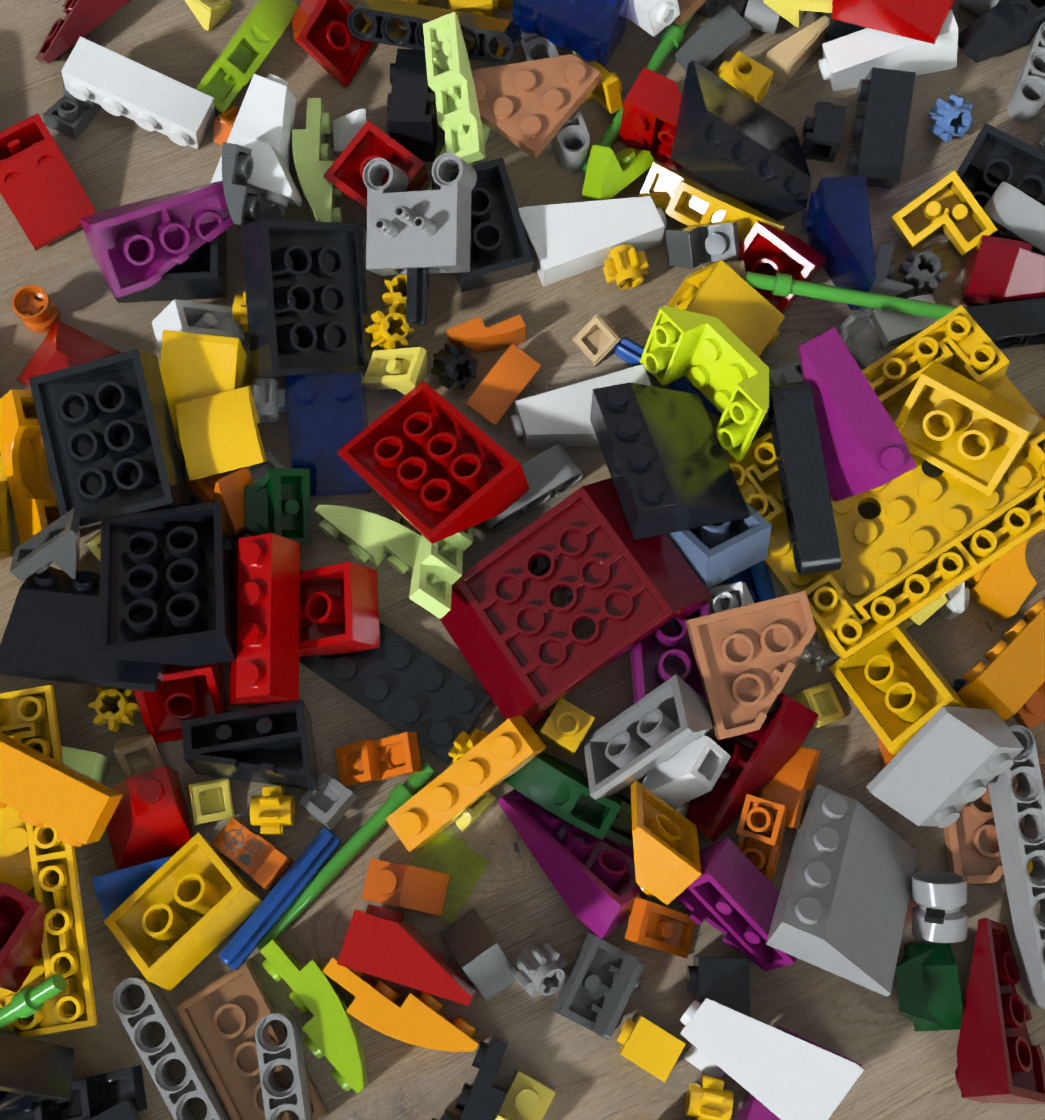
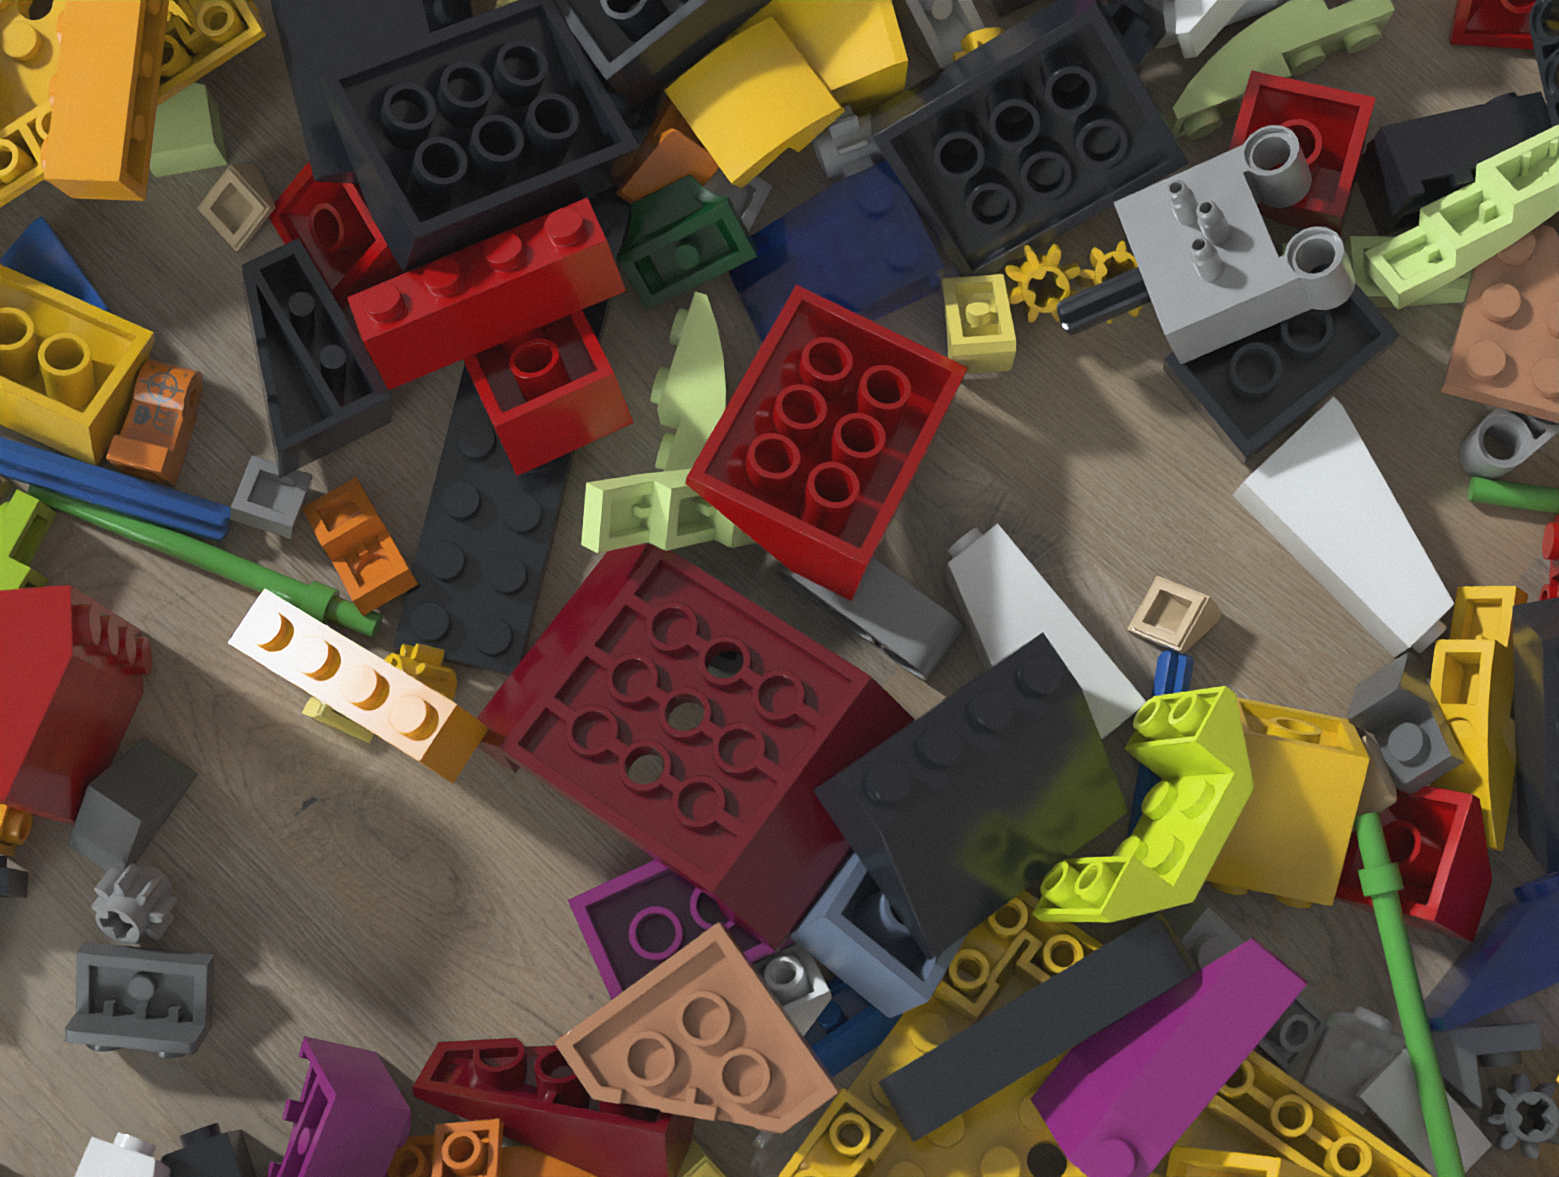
camera: 70 degrees right, 5 degrees up
yellow gear [88,687,140,733] -> none
red slope [106,766,195,870] -> none
light yellow slope [185,778,235,825] -> none
yellow gear [250,786,295,835] -> none
white slope [333,108,368,154] -> none
orange slope [361,858,451,916] -> none
clear neon green piece [410,832,489,924] -> none
black gear [431,342,479,390] -> none
orange slope [446,314,526,353] -> none
orange slope [466,343,542,426] -> none
magenta wedge [498,789,647,940] -> none
dark green slope [503,751,633,849] -> none
yellow brick [539,698,595,758] -> none
lime slope [582,145,655,201] -> none
light grey slope [583,674,713,800] -> none
yellow gear [603,244,649,290] -> none
yellow brick [616,1014,686,1083] -> none
orange slope [624,897,696,959] -> none
light orange slope [631,780,702,905] -> none
white slope [641,735,731,808] -> none

